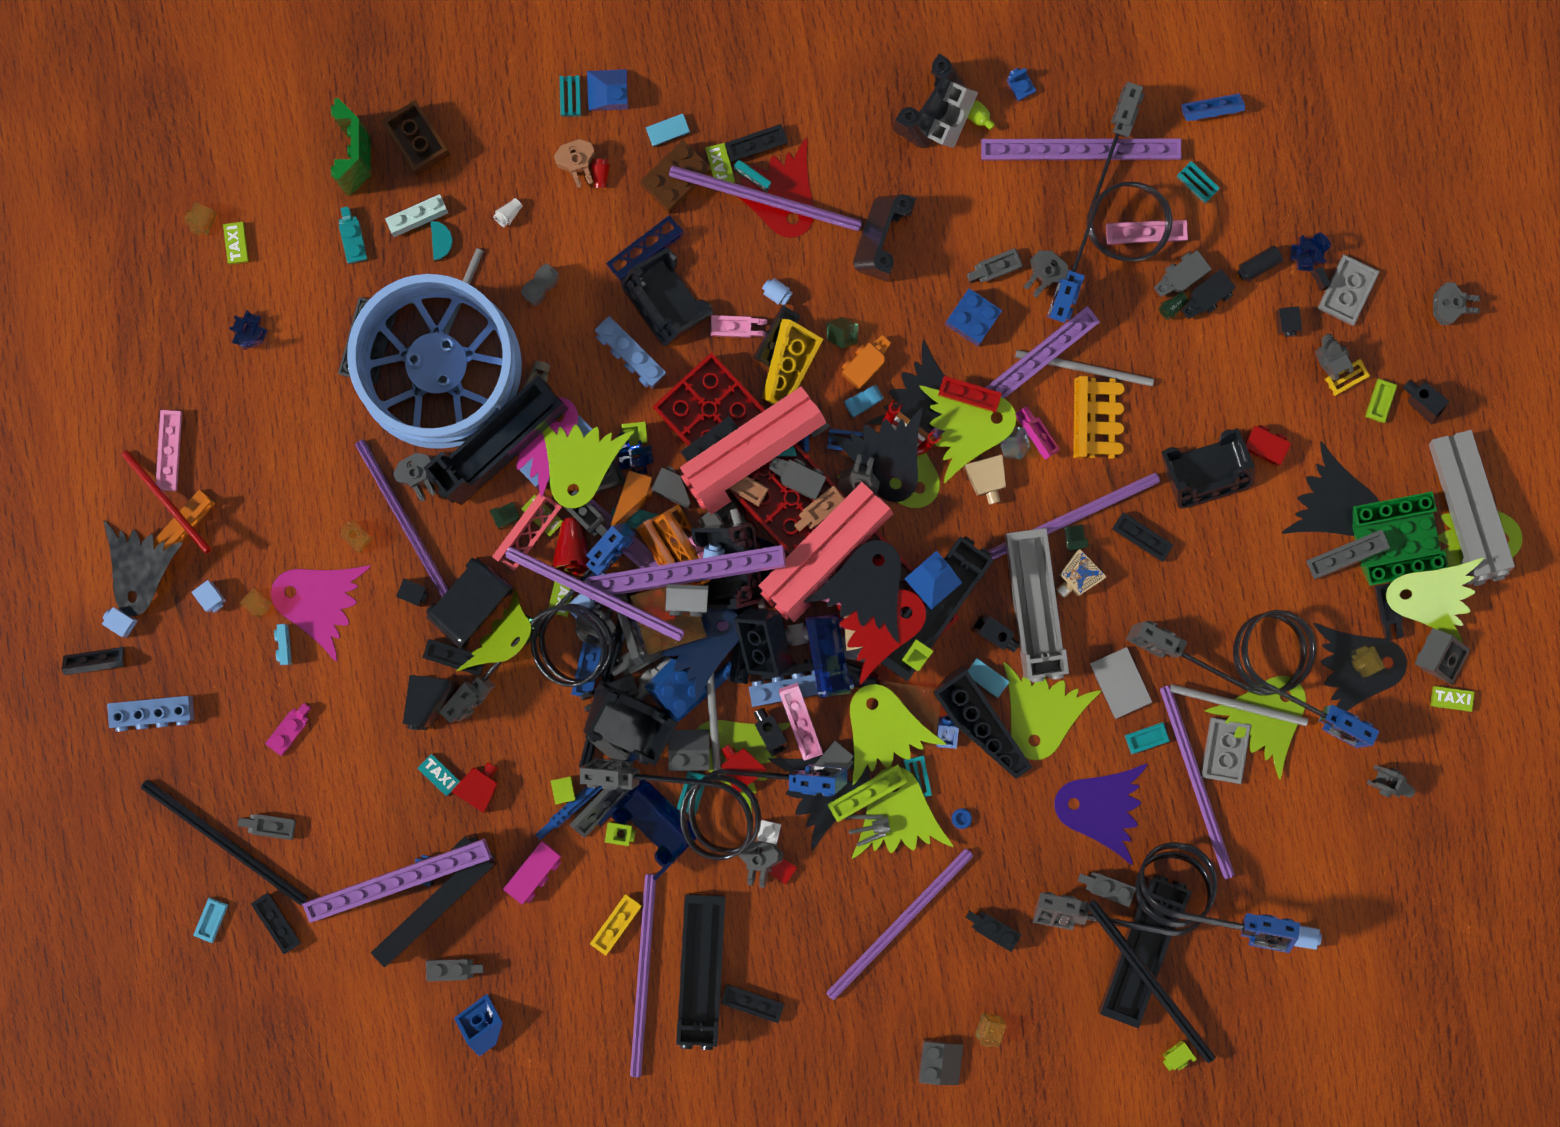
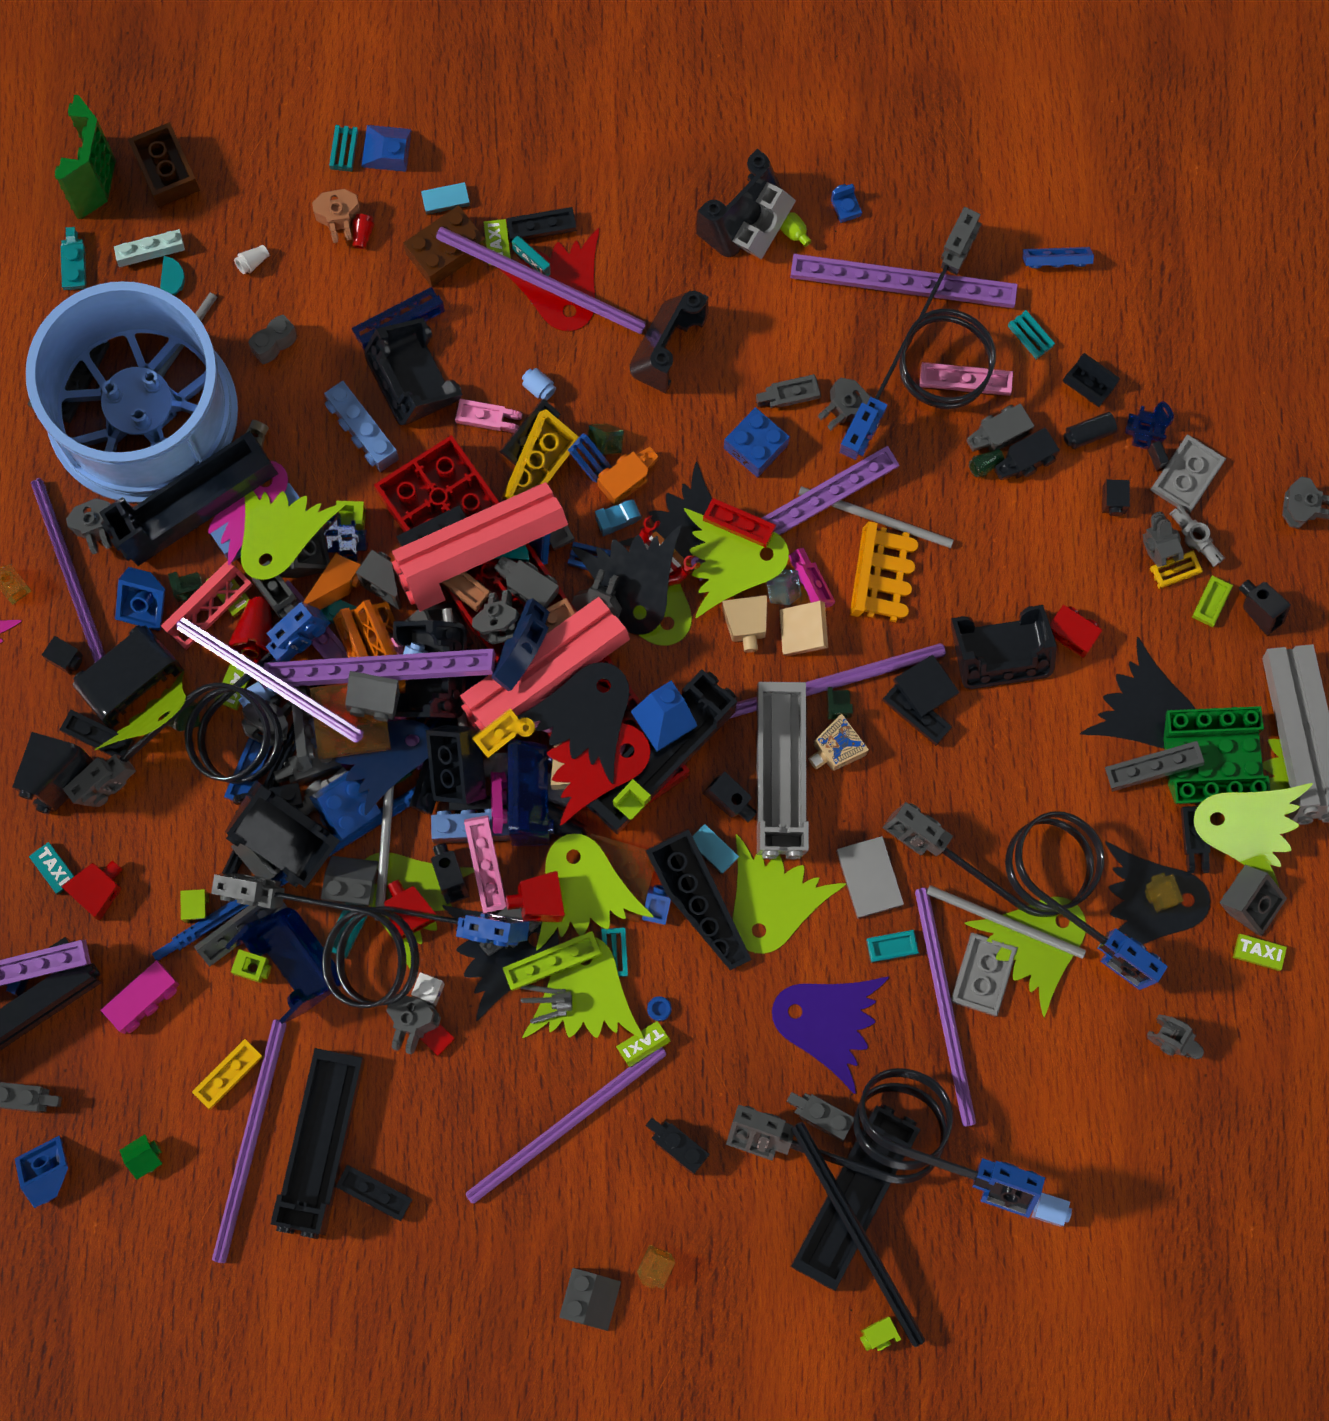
camera: 10 degrees right, 10 degrees down
none -> blue slope [115,567,165,631]
none -> green brick [119,1134,162,1180]
none -> dark grey hinge [472,590,521,644]
none -> yellow hinge [472,708,535,758]
none -> dark pink hinge [490,772,508,834]
none -> dark blue slope [491,598,550,691]
none -> red torso [506,871,565,922]
none -> blue tile [568,434,611,483]
none -> lime tile [616,1021,671,1067]
none -> tan tile [780,601,828,656]
none -> black tile [893,654,960,718]
none -> black bracket [1062,353,1120,407]
none -> light grey pin [1170,505,1225,567]

